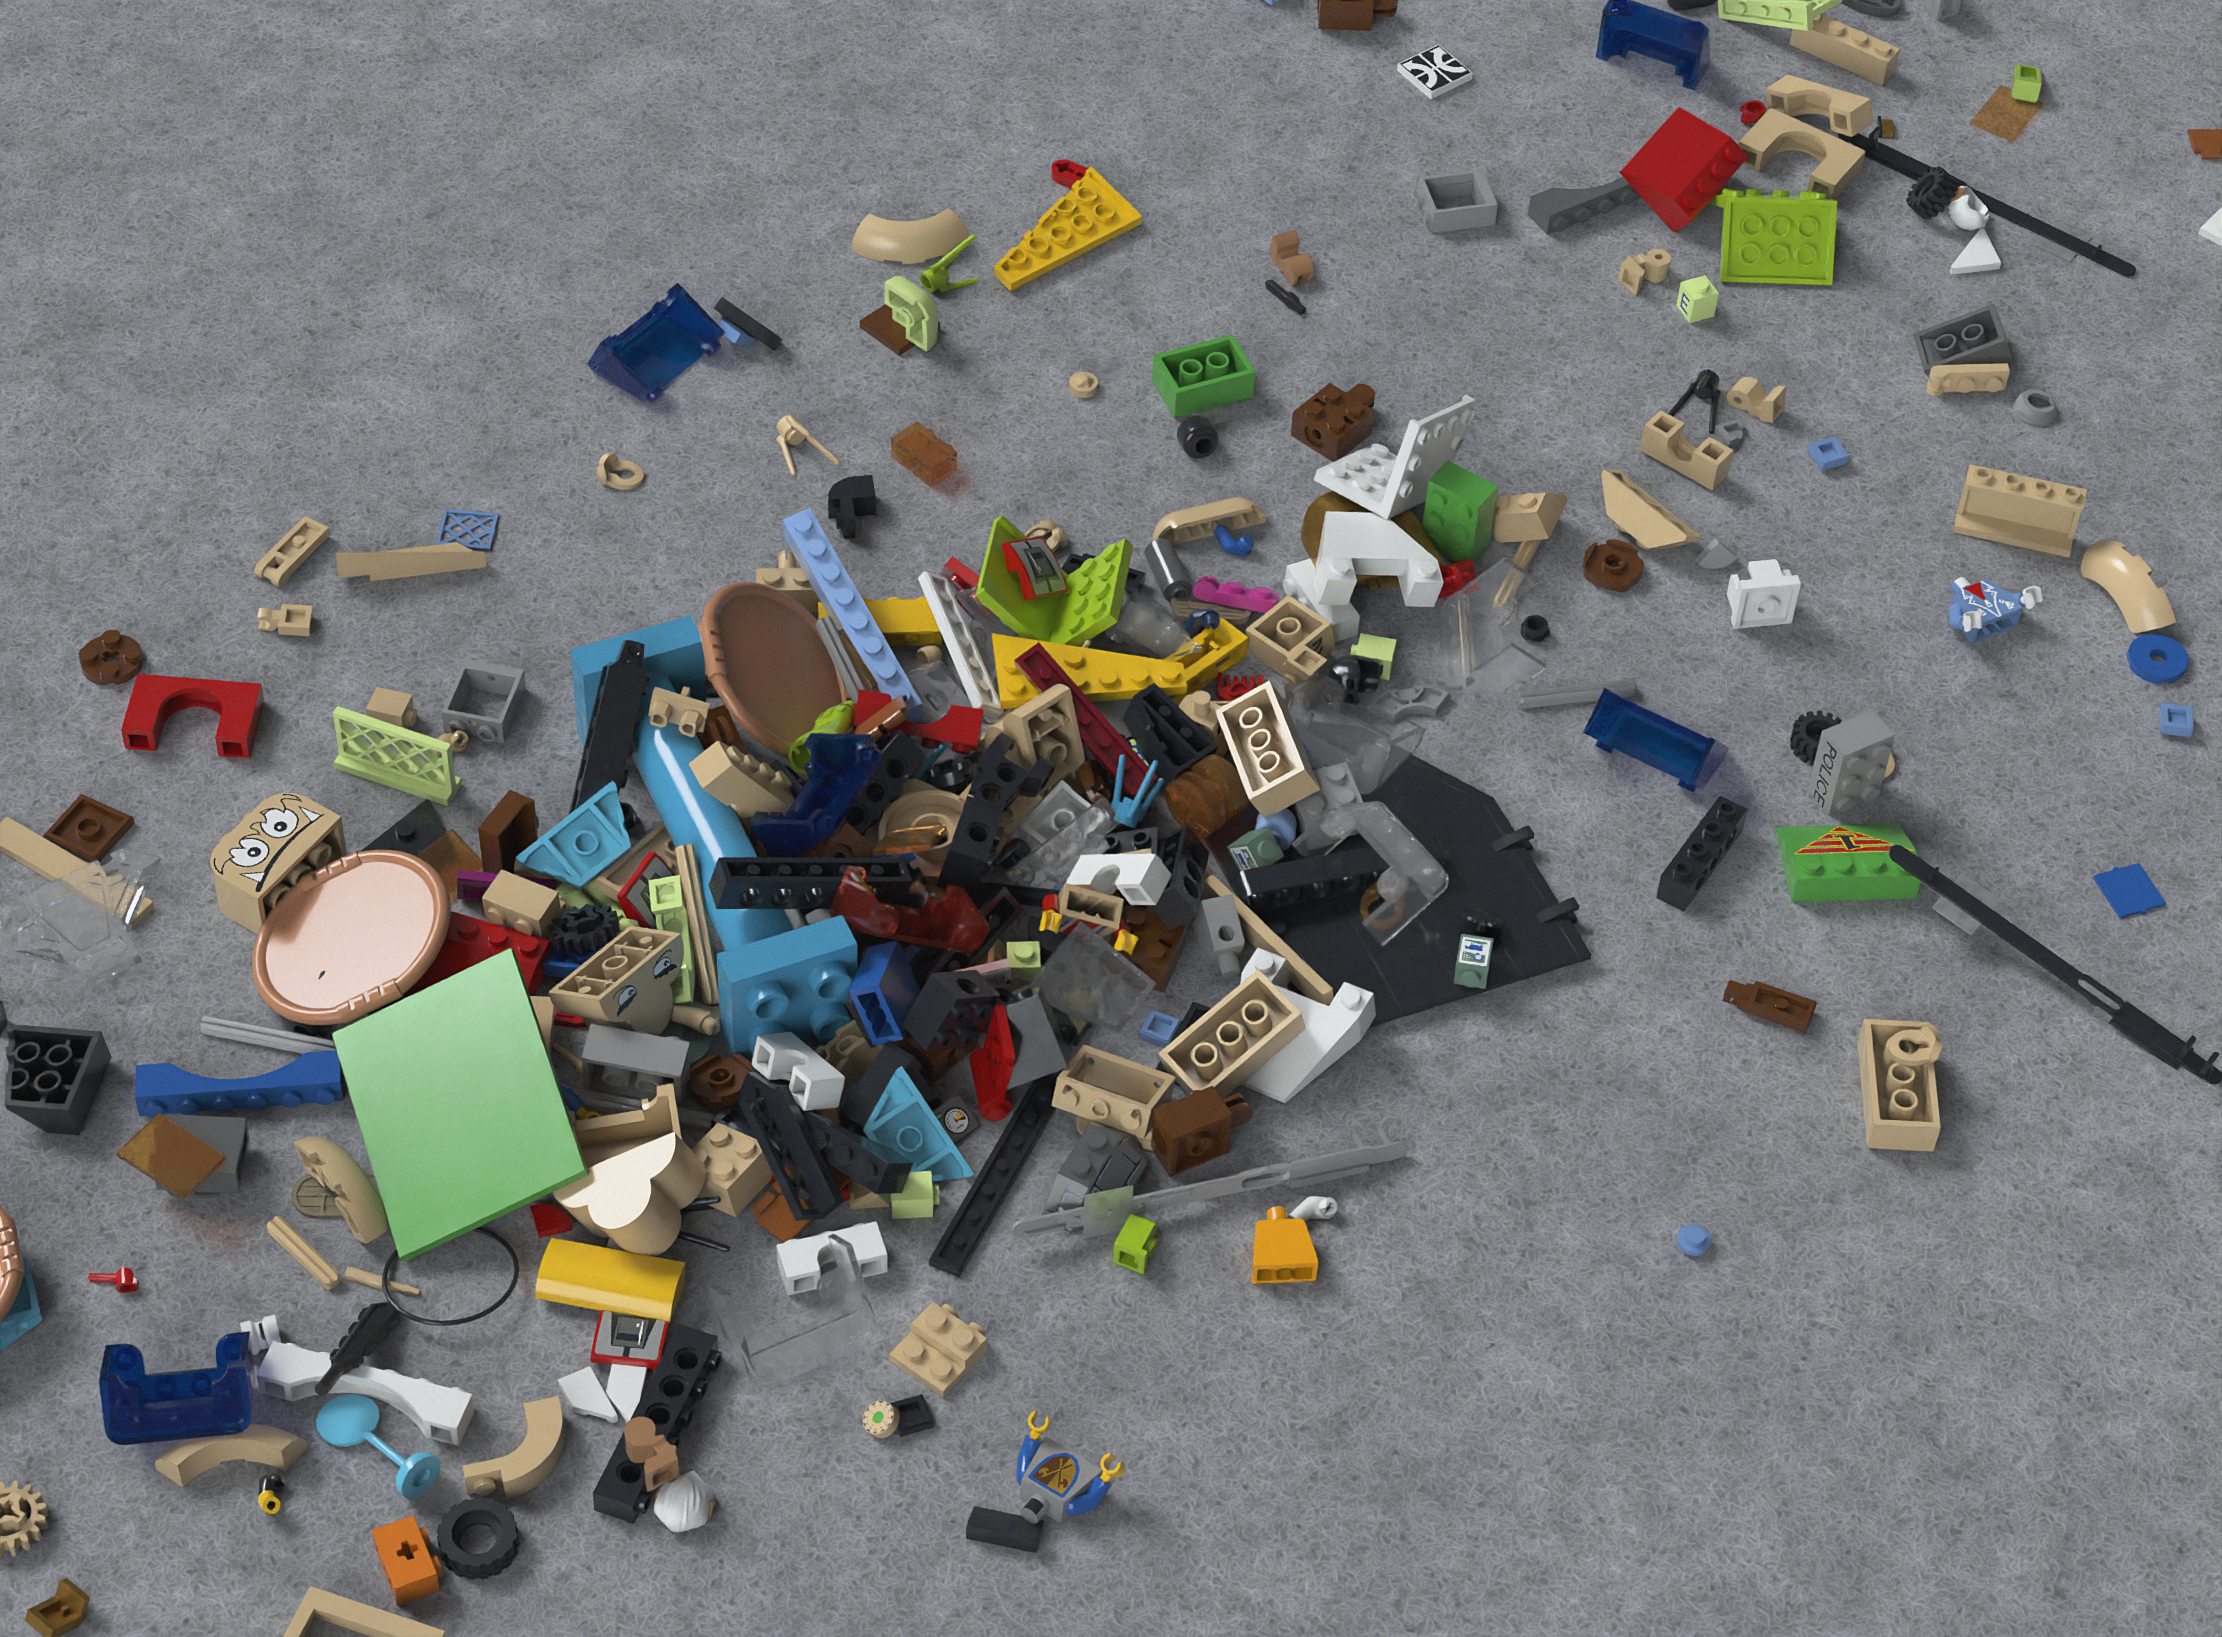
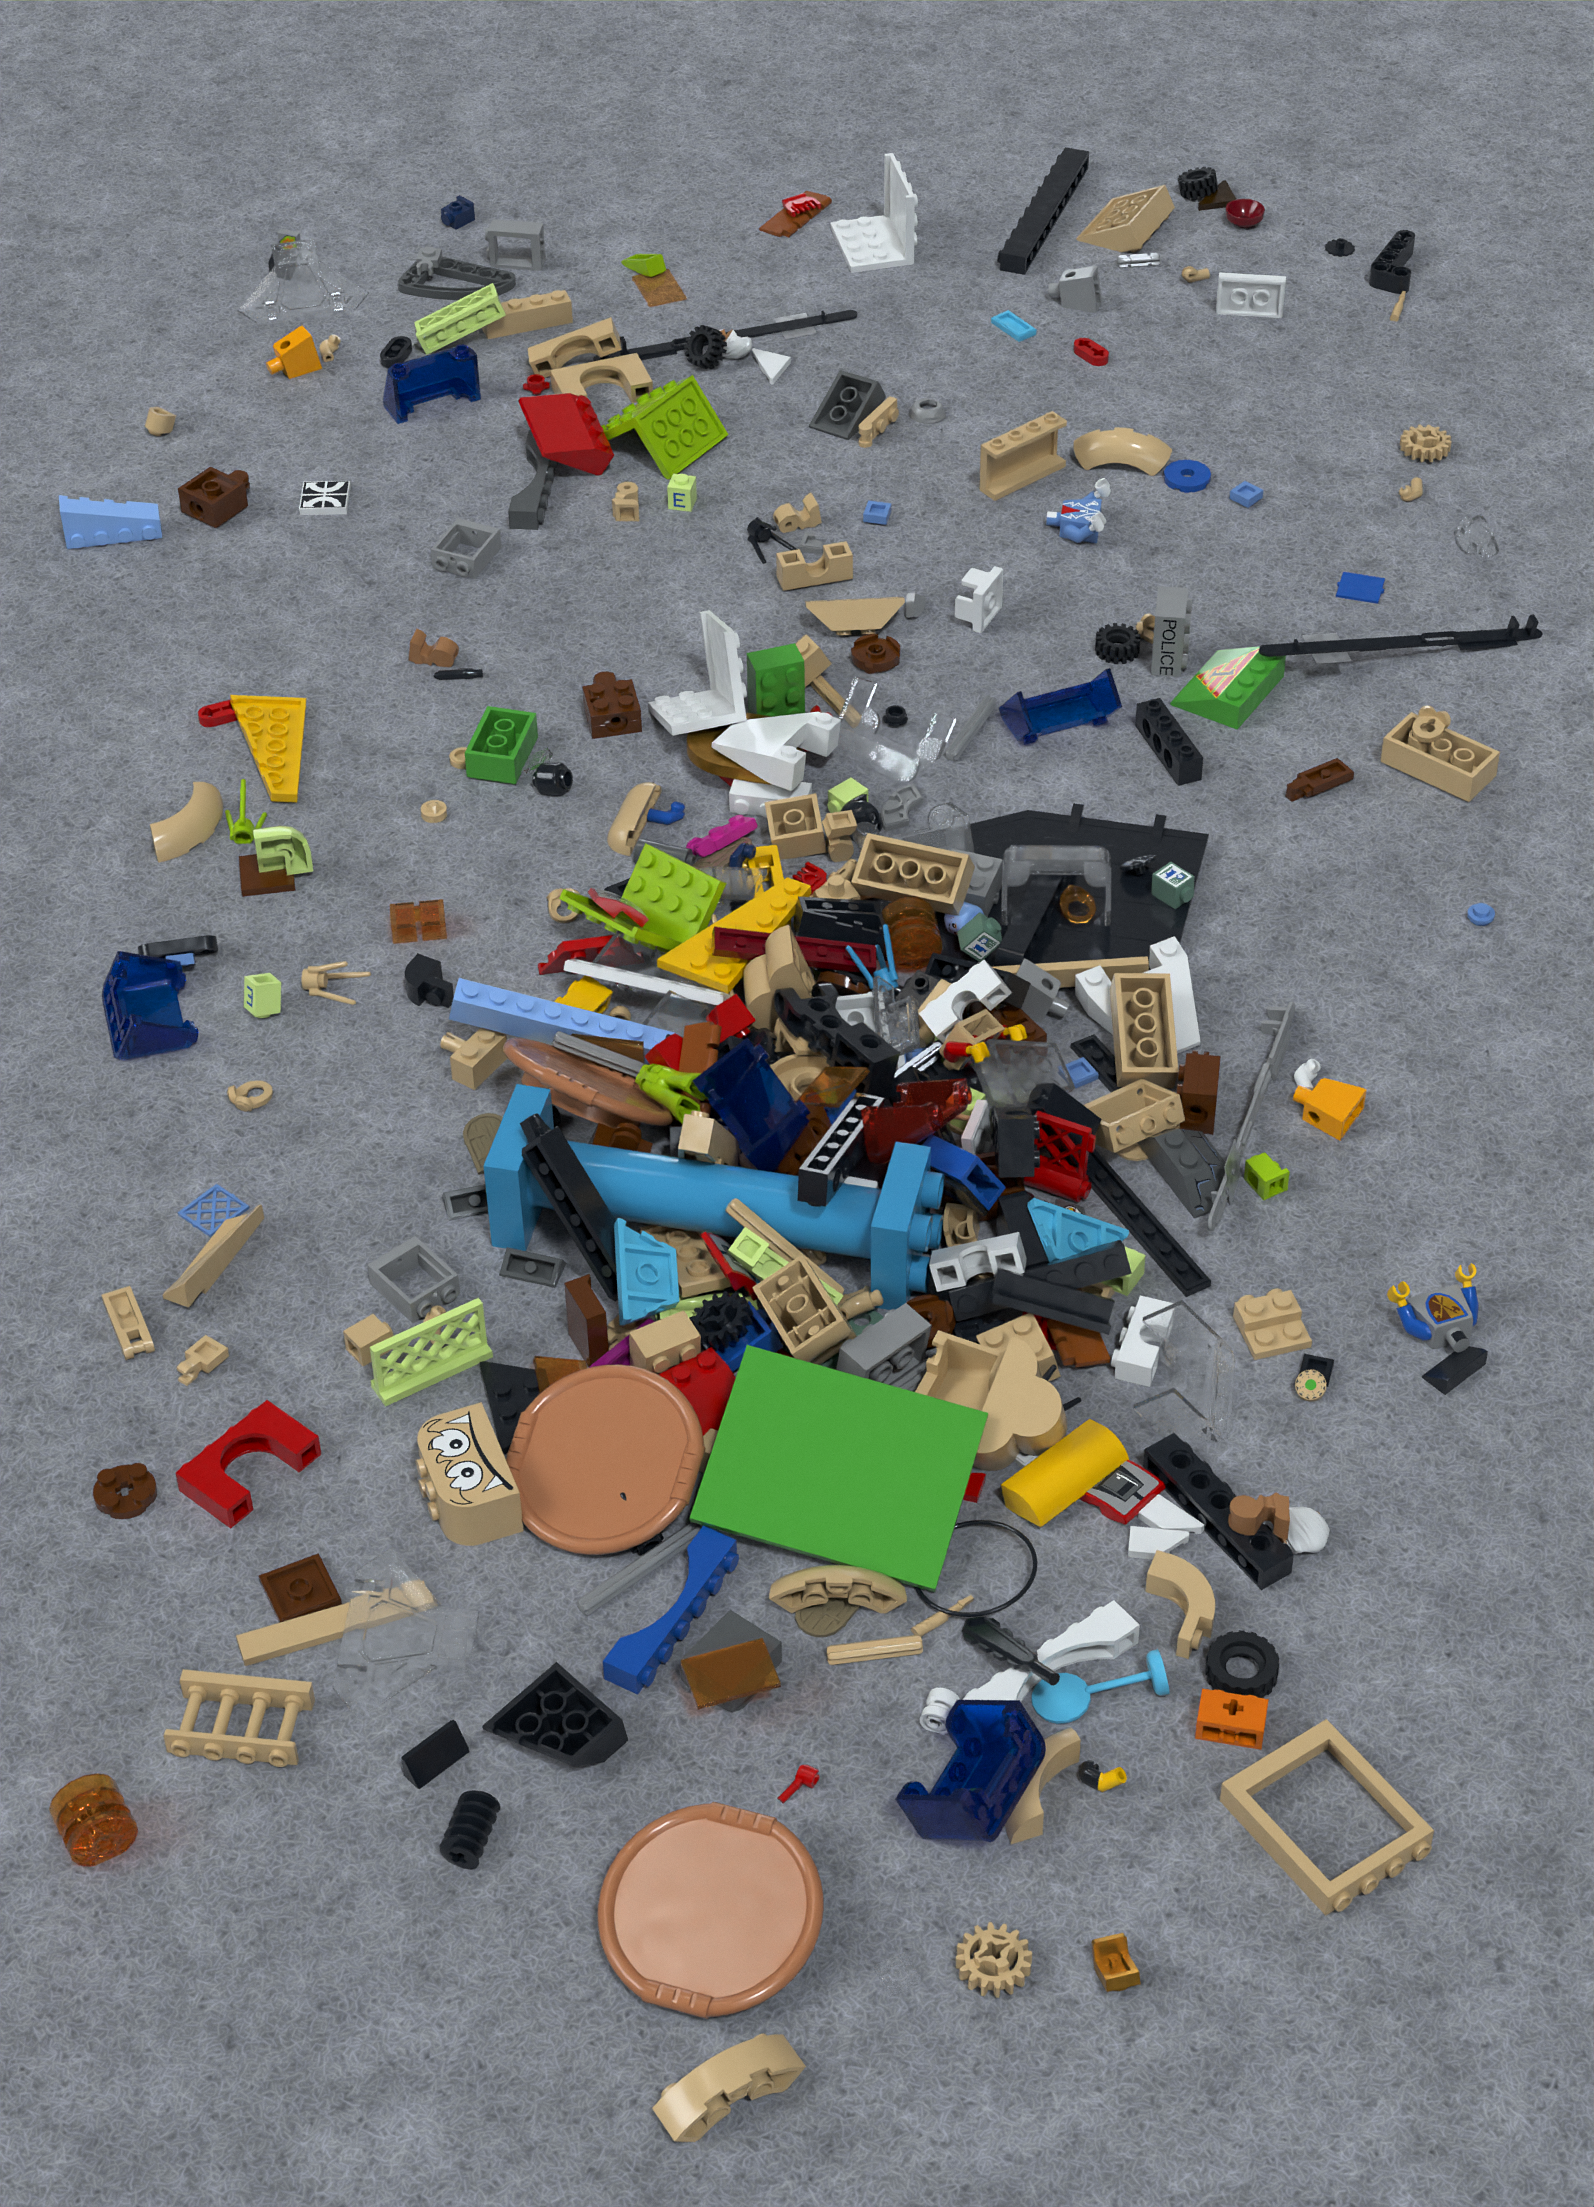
camera: 50 degrees left, 5 degrees down
tan hips [648,686,710,737] -> none
none -> yellowish green brick [244,973,281,1018]
none -> dark grey slope [499,1247,567,1288]

